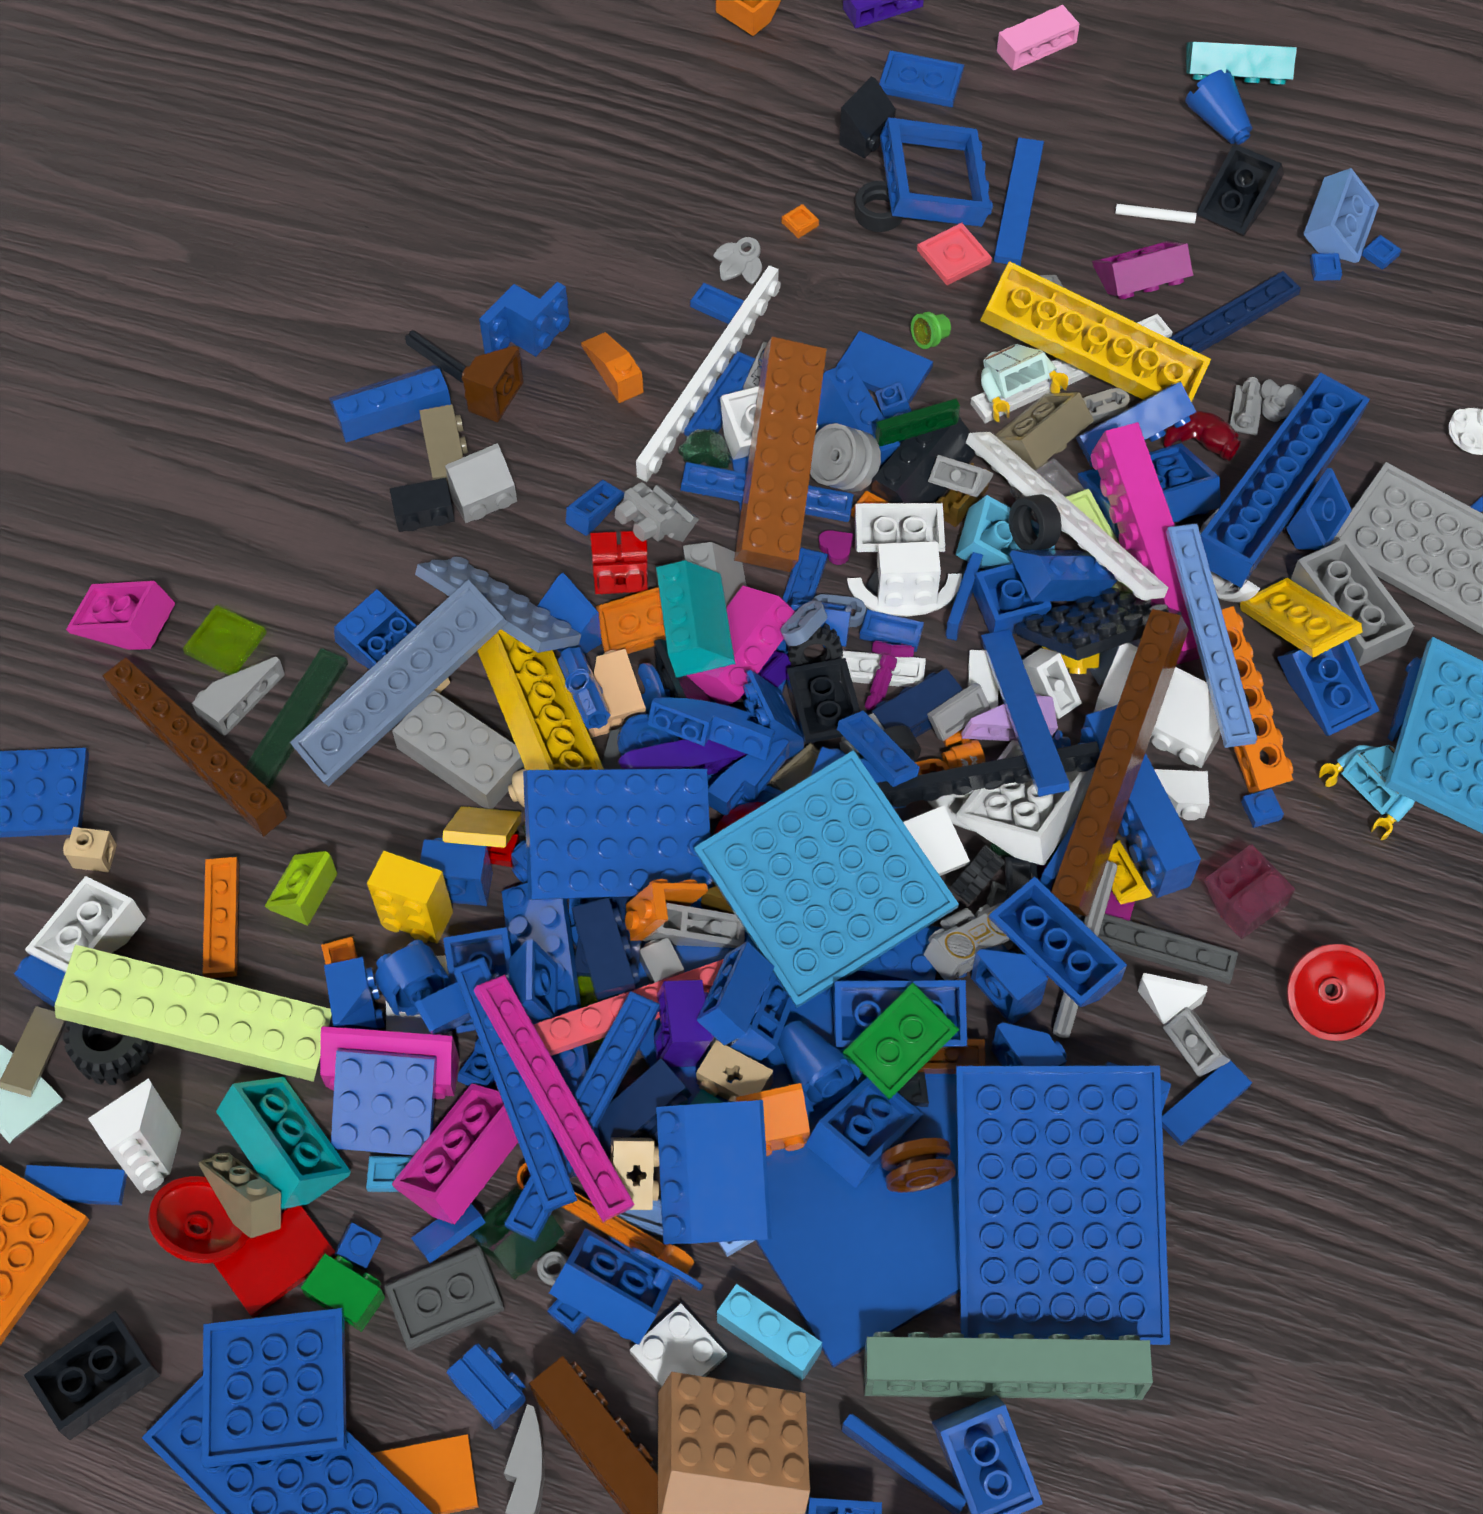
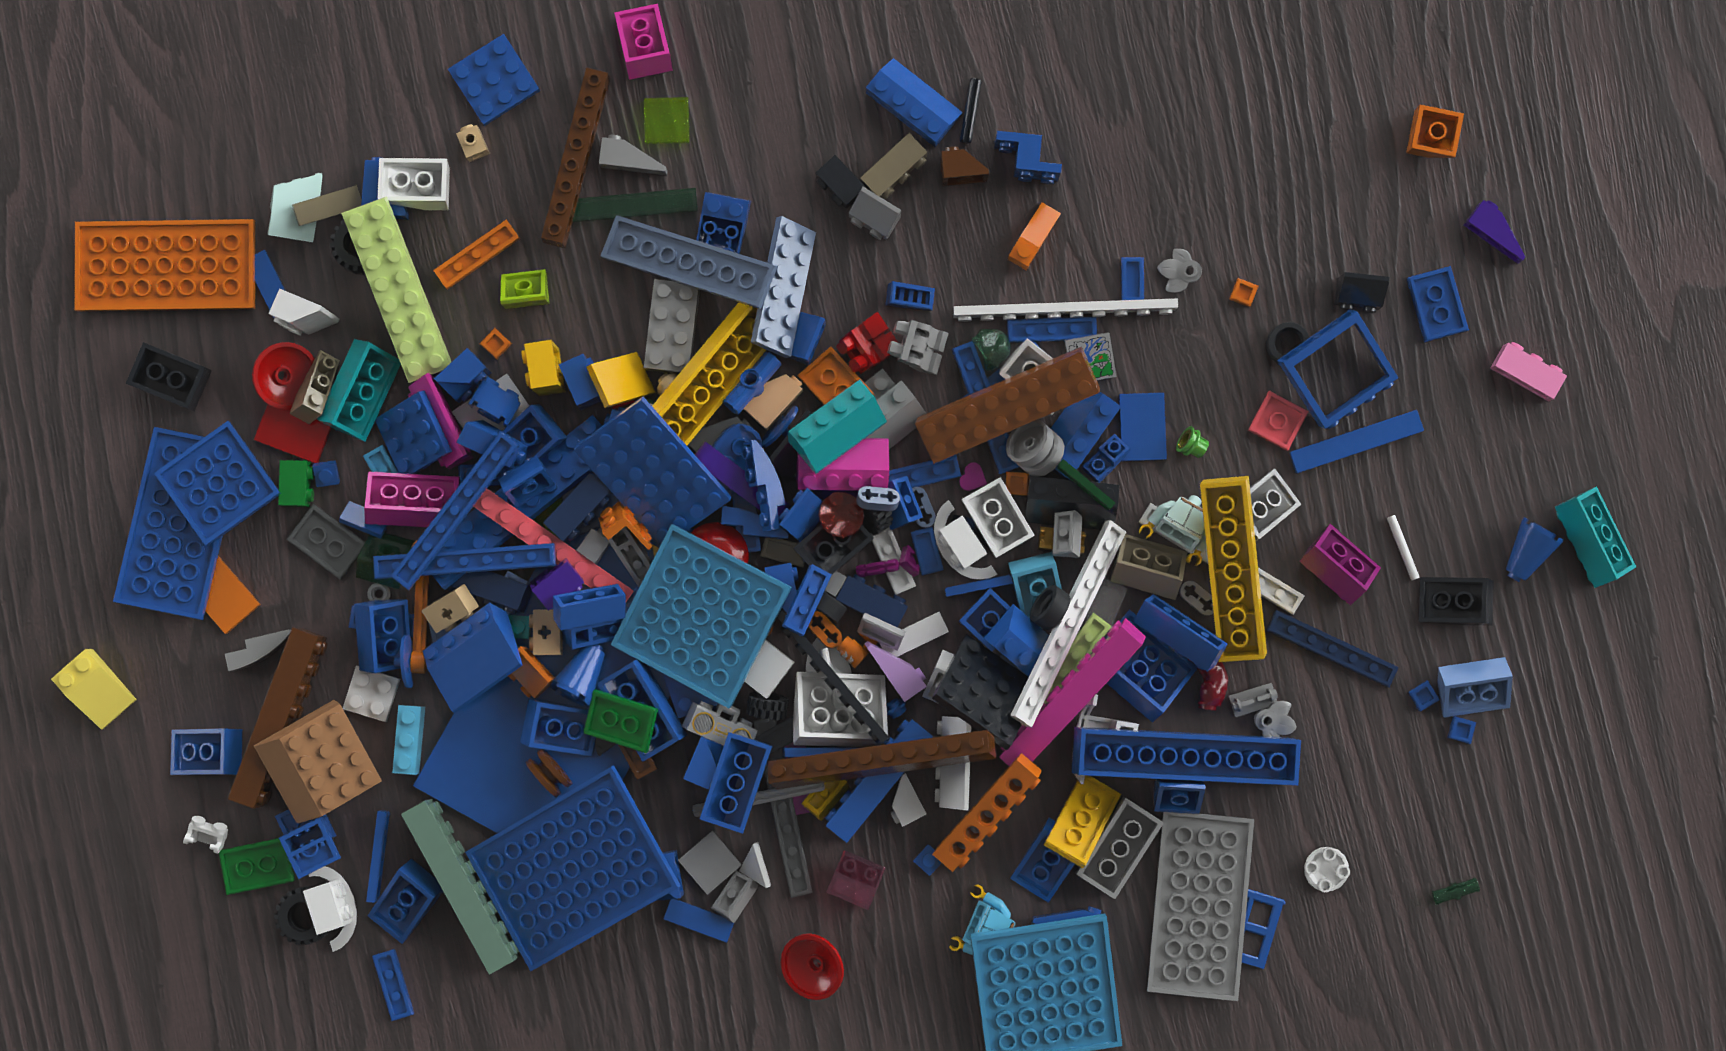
camera: 60 degrees right, 25 degrees up
blue brick [447,1343,526,1430] -> none
dark pink tile [474,975,635,1222] -> none
blue tile [981,629,1070,797] -> none
blue slope [991,1022,1067,1066] -> none
medium blue tile [1166,524,1257,748] -> none
none -> light grey tile [678,831,742,895]
none -> clear red dish [819,492,864,537]

